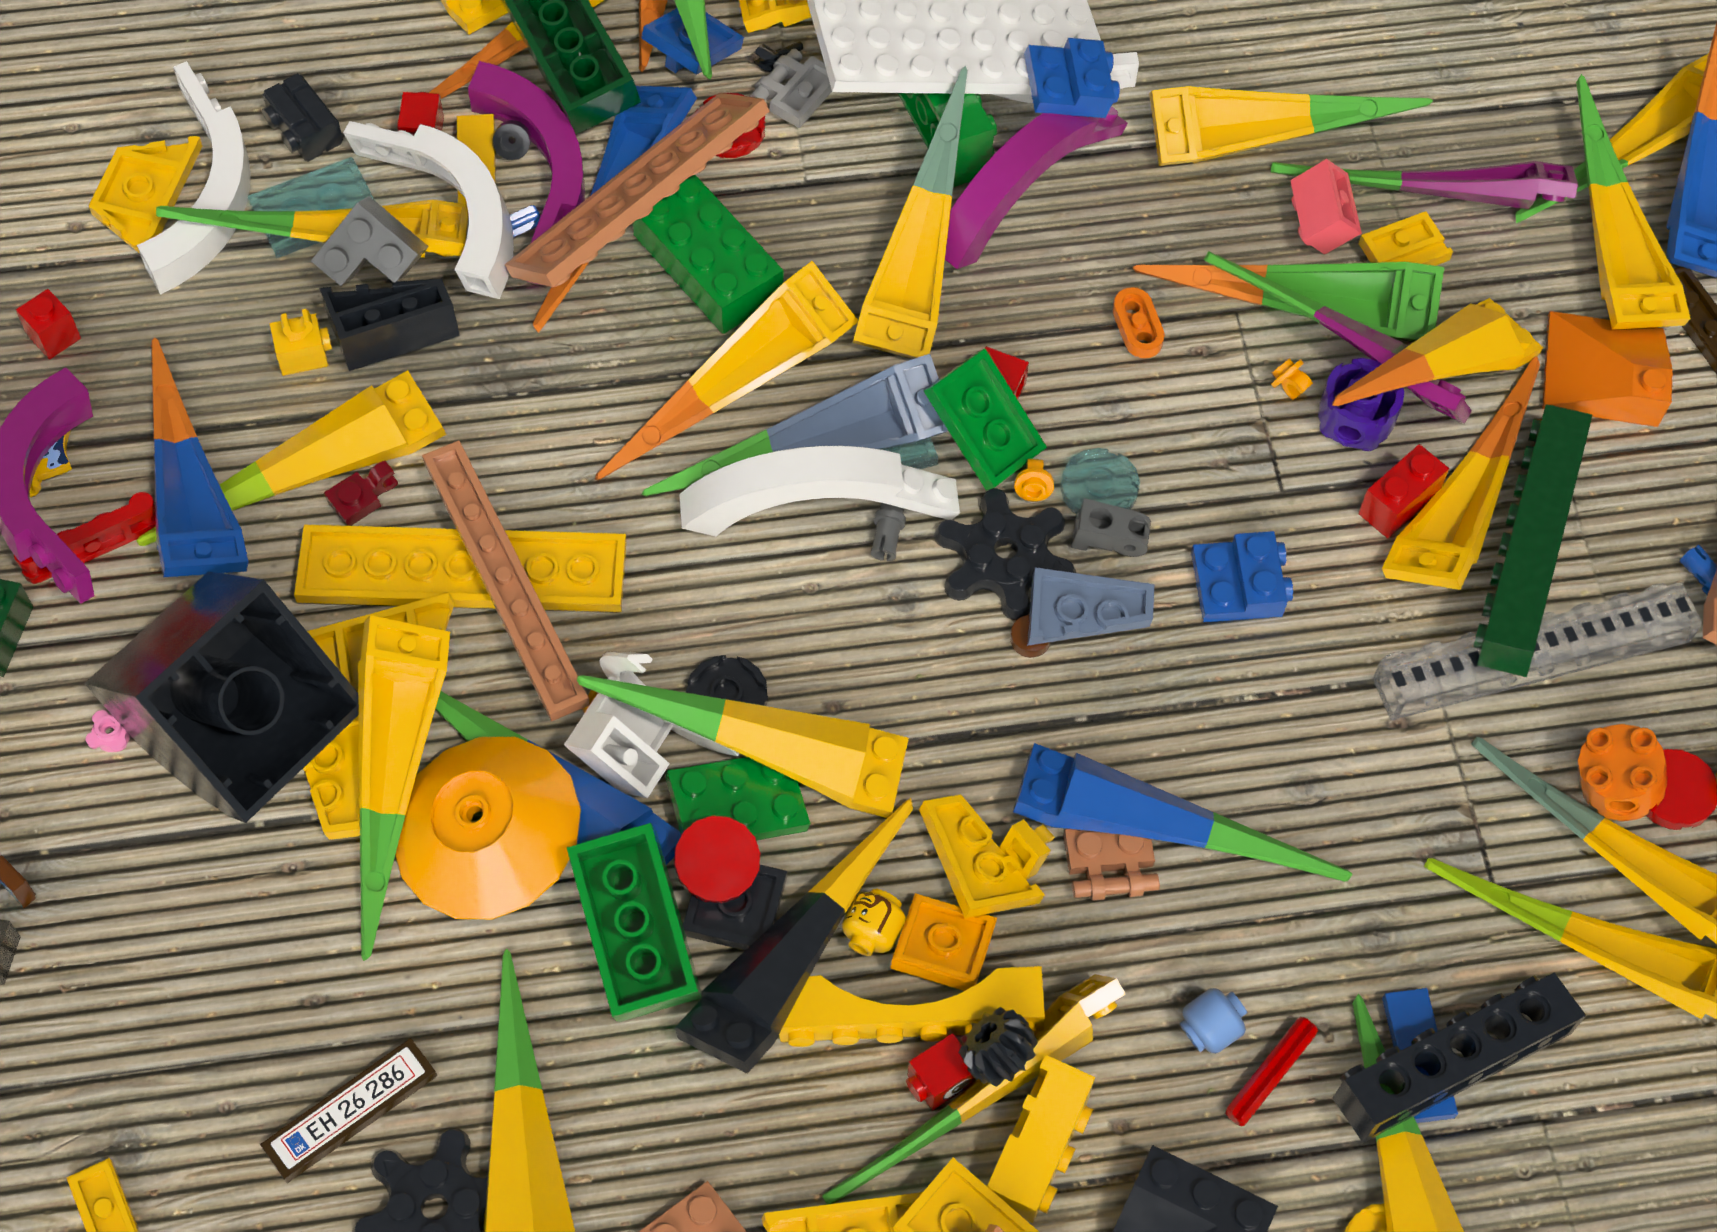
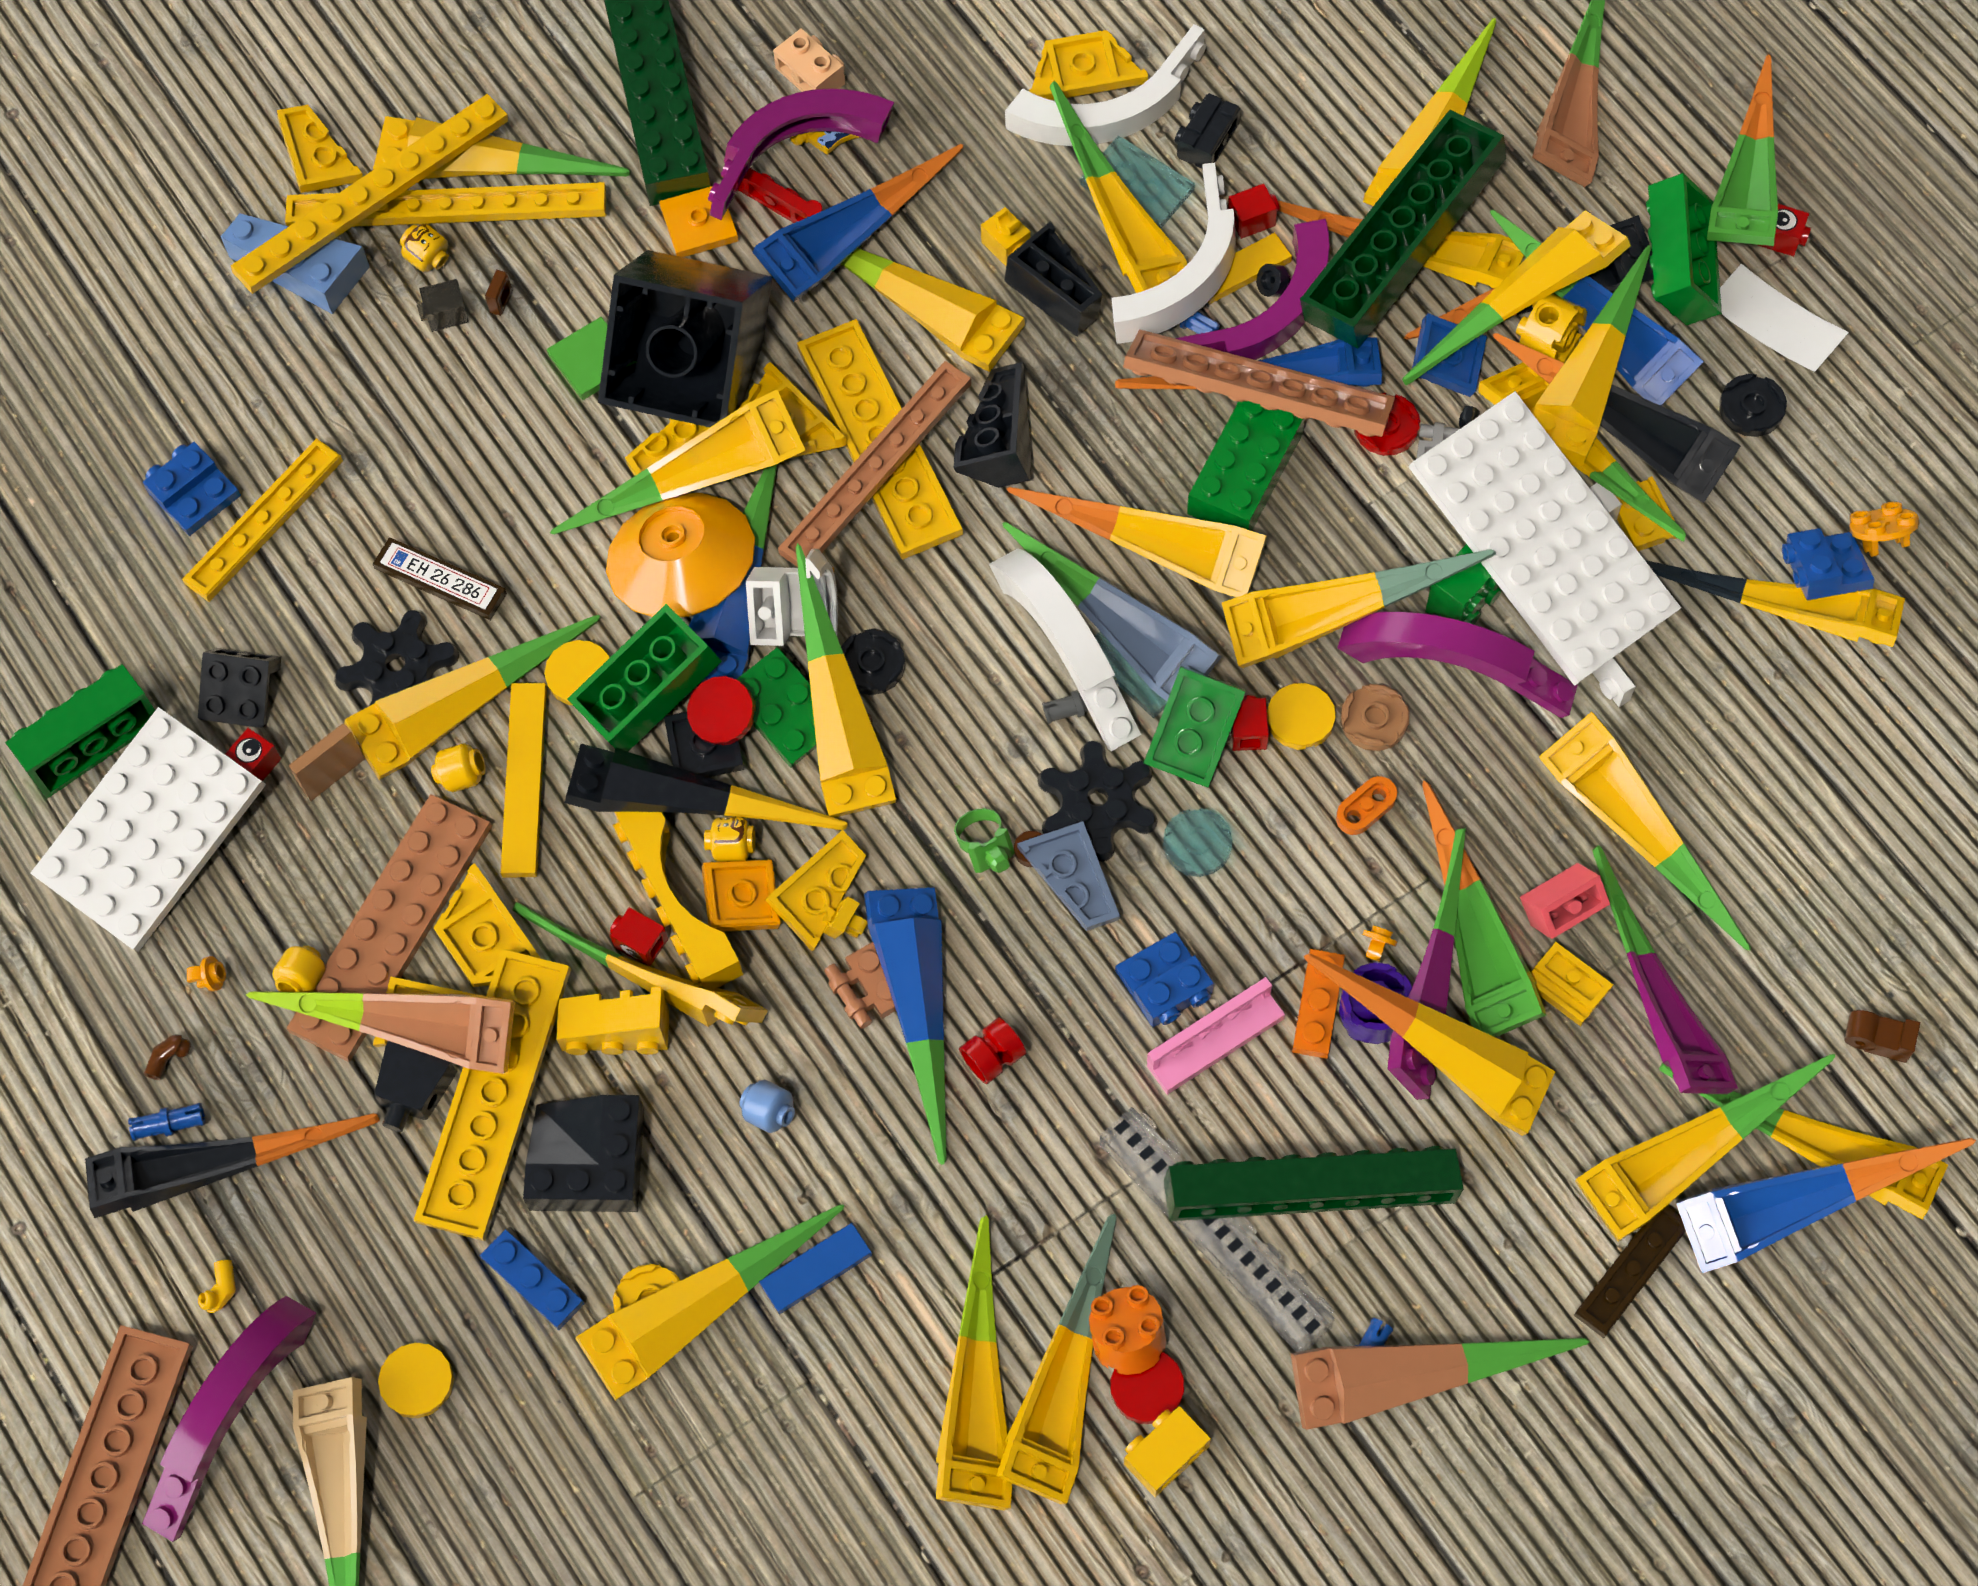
camera: 70 degrees right, 5 degrees up
red brick [16,288,82,360] -> none
brick [311,196,429,286] -> none
dark red plate [324,460,398,526] -> none
black gear [958,1007,1038,1087] -> none
light orange plate [1014,459,1054,502] -> none
blue plate [1024,38,1120,118] -> none
dark grey leg [1071,498,1151,557] -> none
red axle [1225,1017,1318,1126] -> none
black brick [1332,972,1586,1143] -> none
red brick [1358,444,1450,539] -> none
yellow plate [1382,356,1540,590] -> none
orange slope [1542,311,1673,427] -> none
none -> yellow head [431,743,486,792]
none -> yellow tile [500,683,547,878]
none -> yellow tile [544,640,609,705]
none -> bright green tile [546,317,636,401]
none -> light orange plate [659,186,739,257]
none -> black wedge [953,362,1031,488]
none -> bright green piece [954,808,1014,873]
none -> red wheel [959,1017,1027,1084]
none -> bright pink fence [1147,977,1285,1095]
none -> yellow tile [1267,683,1336,750]
none -> orange plate [1292,949,1345,1059]
none -> medium nougat tile [1340,684,1409,751]
none -> reddish brown leg [1844,1010,1921,1063]

